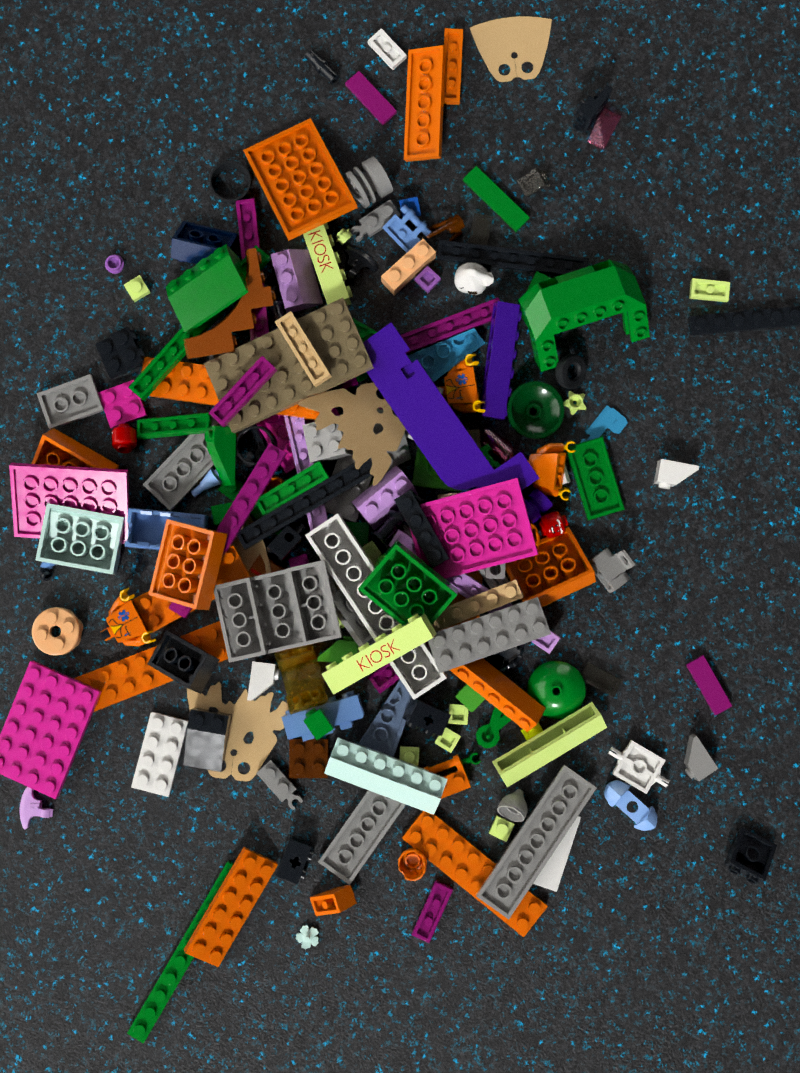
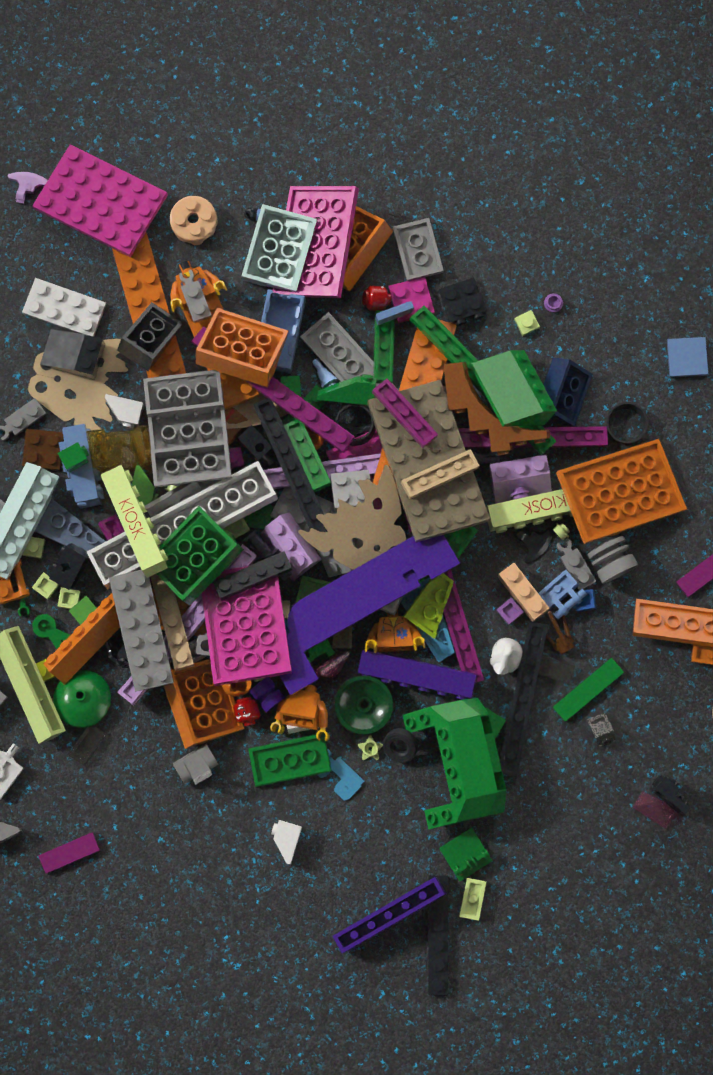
camera: 95 degrees right, 5 degrees down
none -> light grey plate [179,269,212,323]
none -> dark purple brick [333,877,447,953]
none -> medium blue tile [375,301,414,325]
none -> lime wing [403,573,454,639]
none -> green hinge [439,828,492,882]
none -> medium lavender plate [510,487,530,500]
none -> medium blue tile [667,337,708,377]

